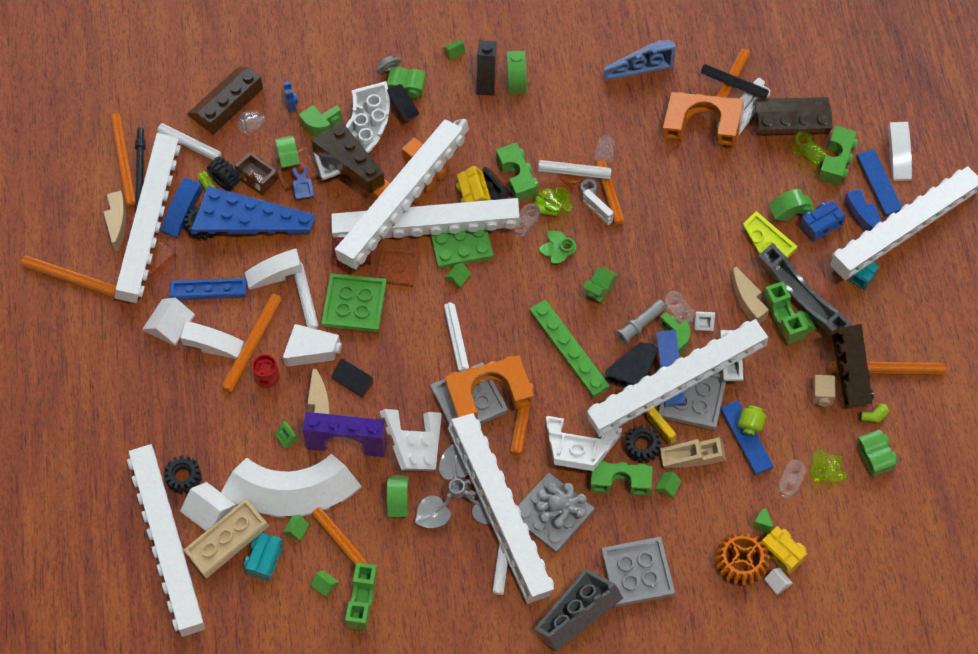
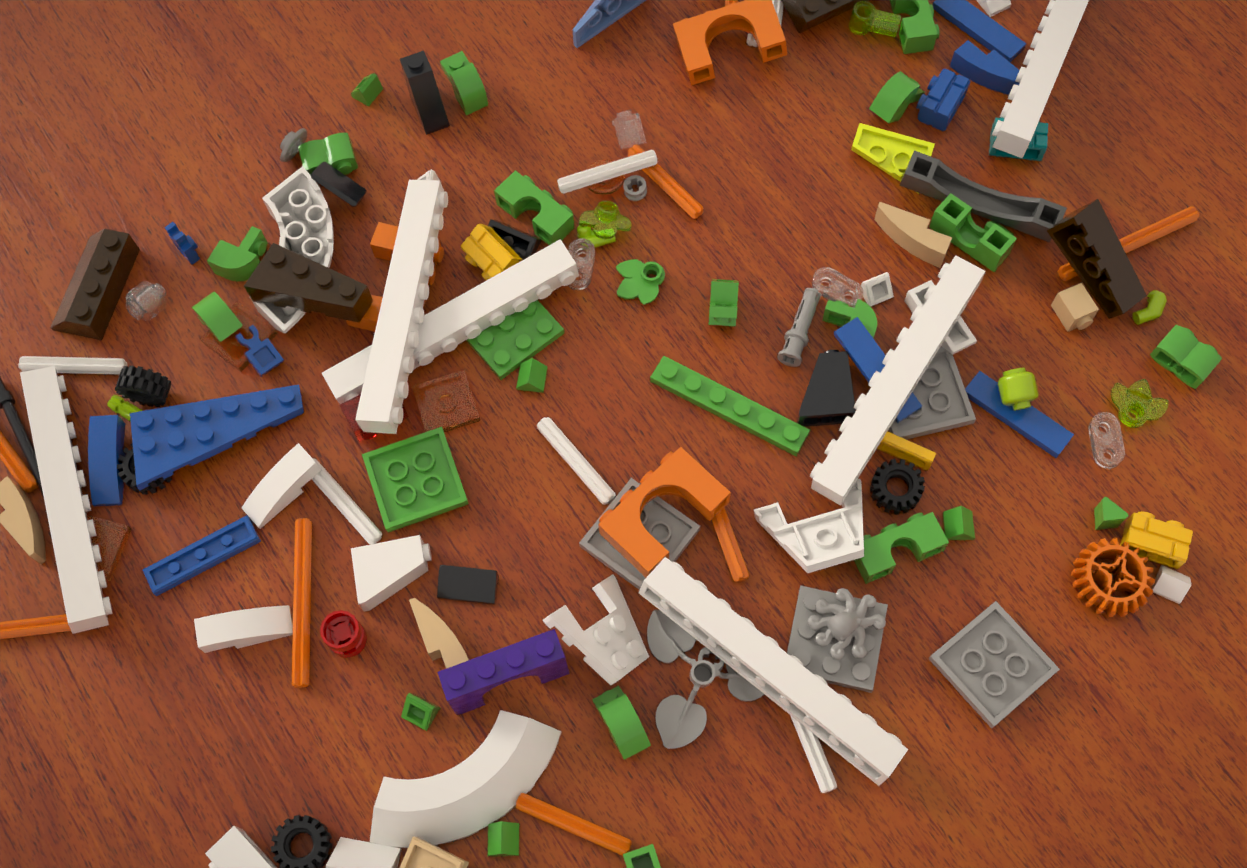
camera: 25 degrees left, 5 degrees up
white slope [142,298,195,346] -> none
reddish brown window [235,152,278,196] -> none
dark grey wedge [534,568,623,651] -> none
white tile [583,189,613,225] -> none
tan slope [660,438,726,468] -> none

